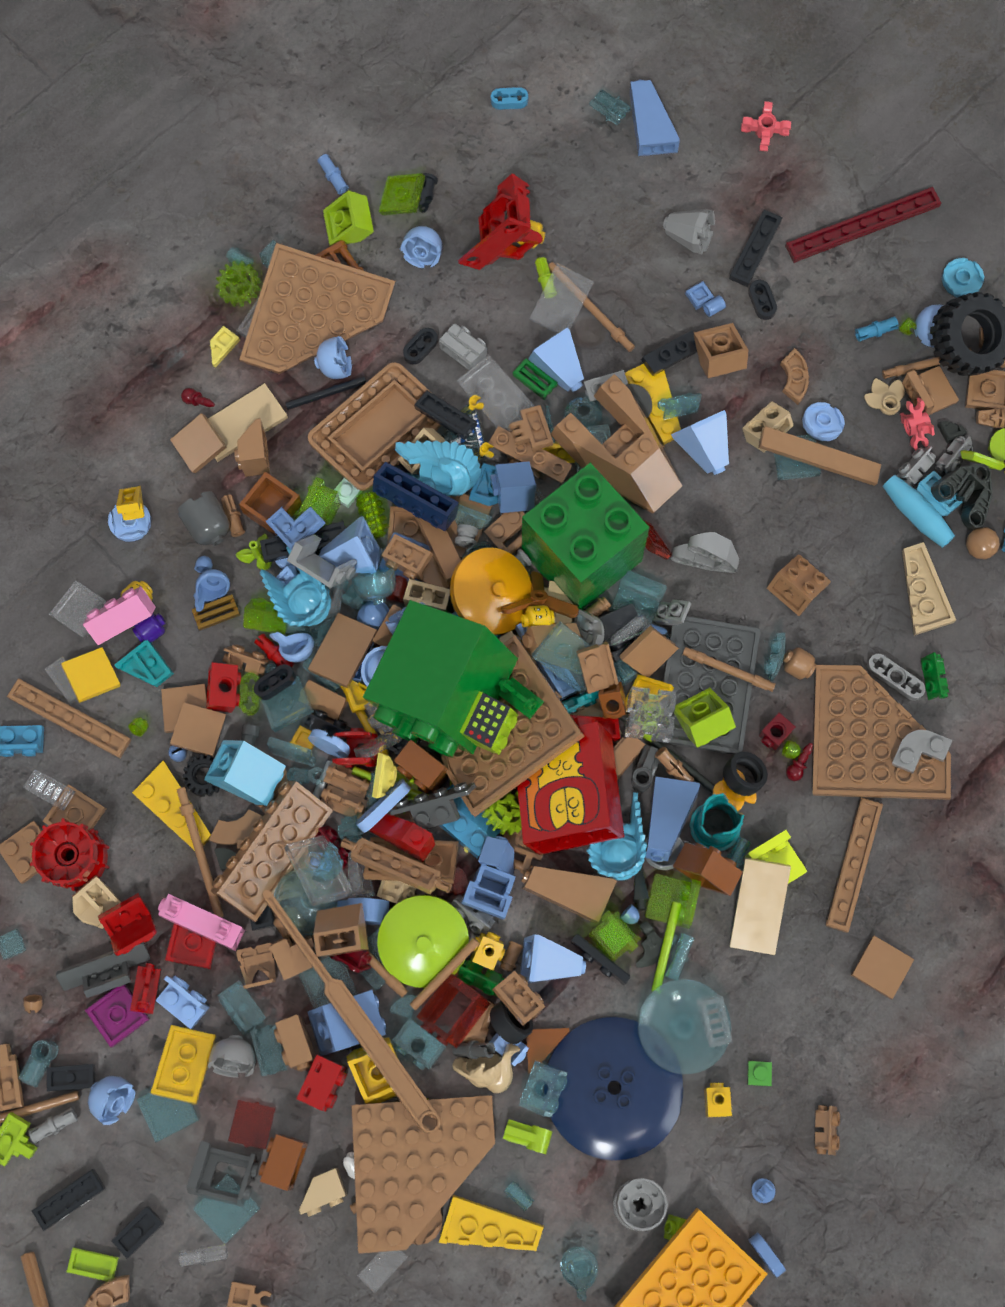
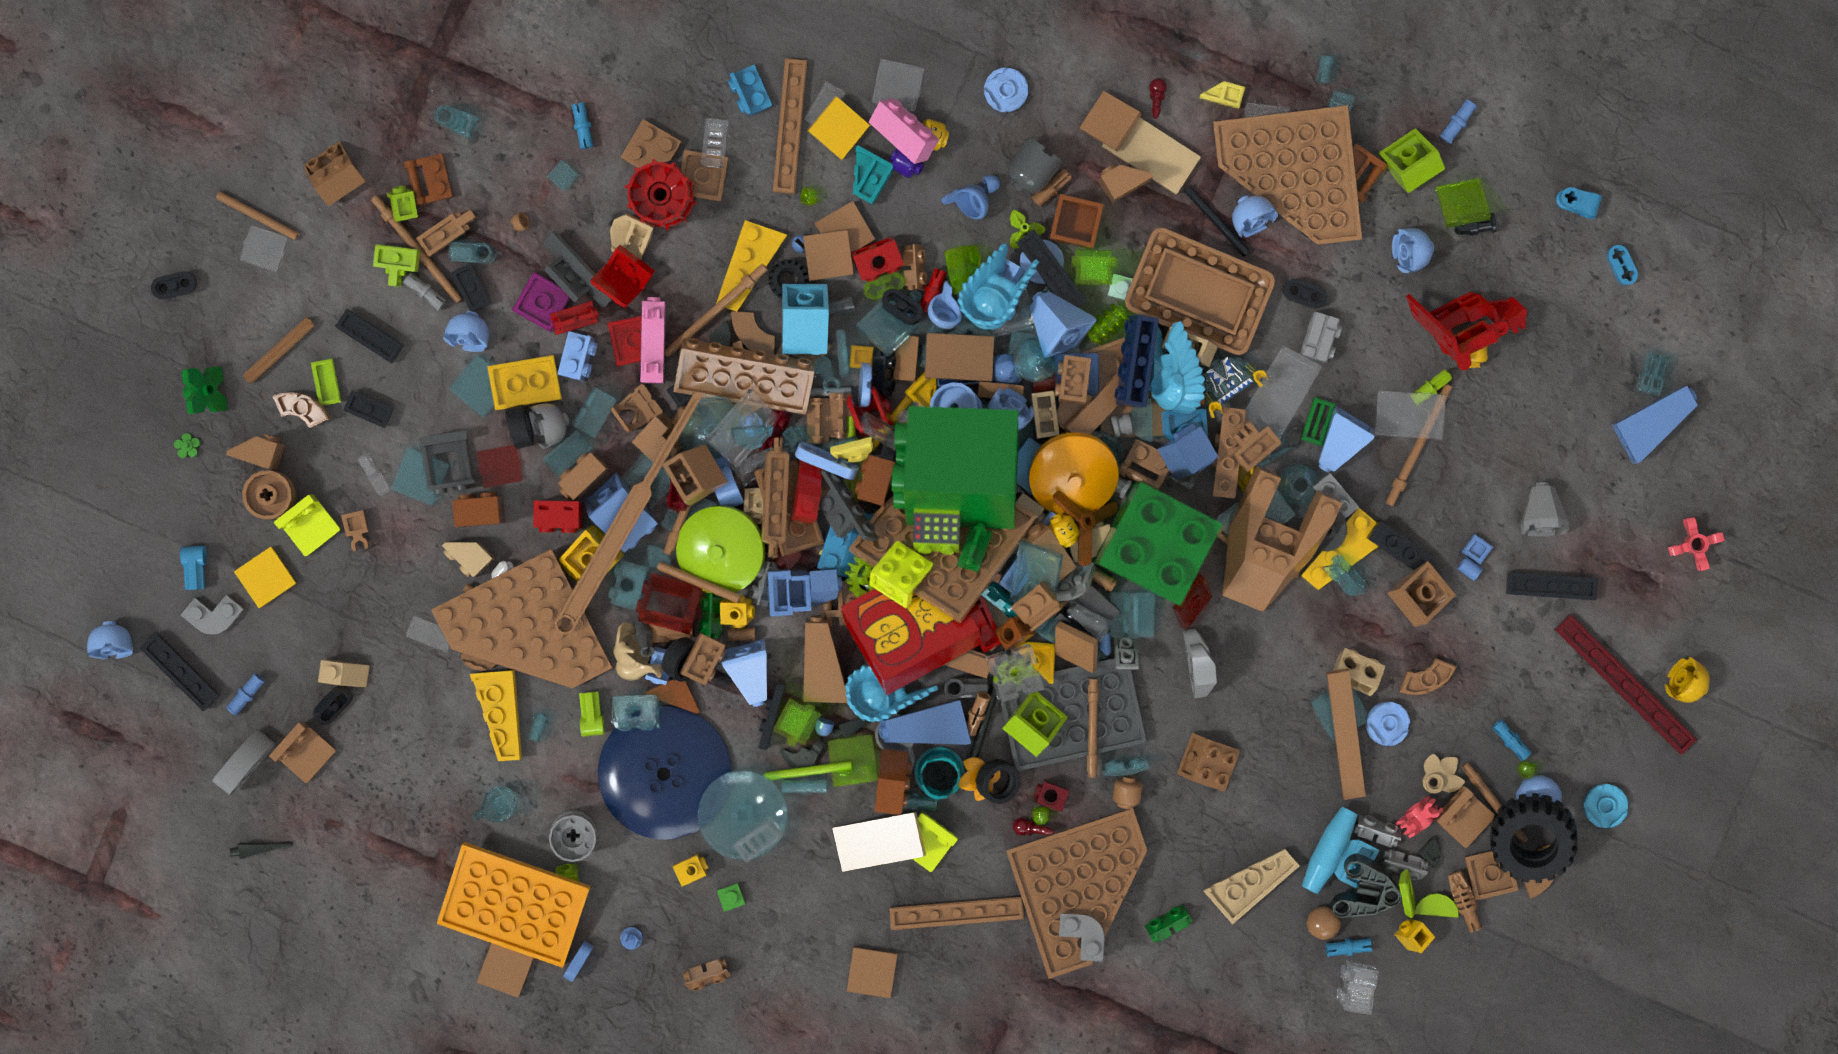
camera: 65 degrees right, 15 degrees up
yellow slope [116,486,145,521] -> none
pearl gold tile [191,594,240,631] -> none
clear neon green gear [215,261,261,307] -> none
medium blue tile [266,506,325,550] -> none
light grey panel [287,534,357,588] -> none
black plate [414,390,477,440] -> none
light blue slope [671,410,729,475] -> none
black plate [749,280,777,320] -> none
light grey beam [867,654,925,701] -> none
none -> black tyre [505,405,534,449]
none -> neon yellow bracket [869,541,933,608]
none -> dark azure piece [1556,187,1602,219]
none -> yellow cylinder [1665,657,1710,703]

